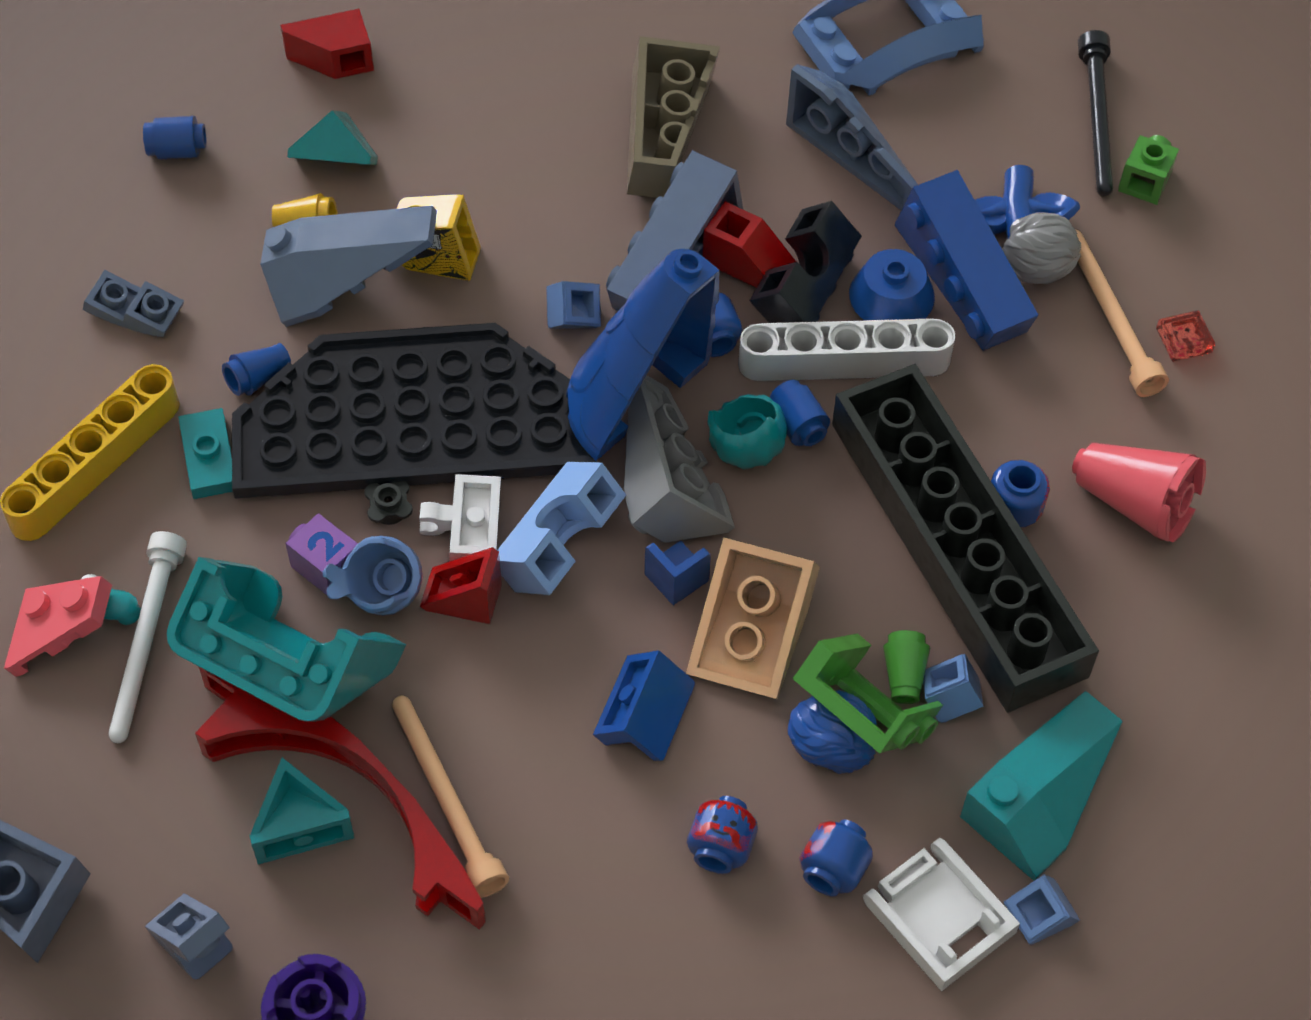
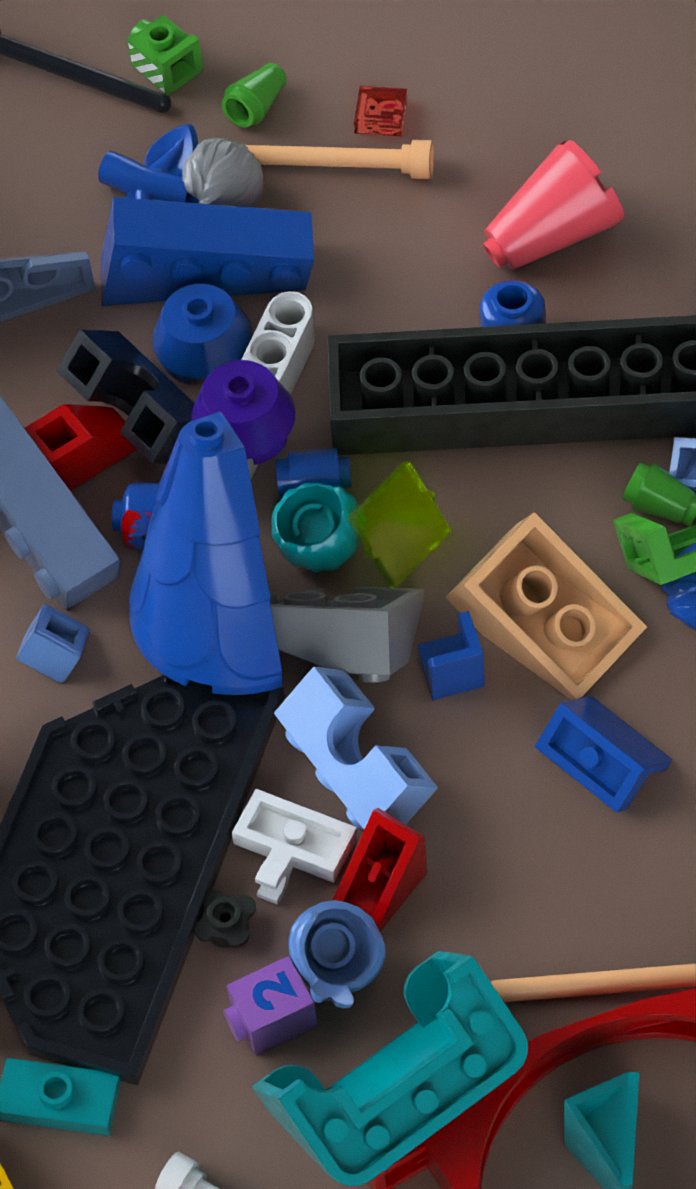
camera: 60 degrees left, 0 degrees up
none -> dark purple cone [191,360,296,465]
none -> bright green cone [221,63,287,128]
none -> clear neon green piece [347,461,452,588]

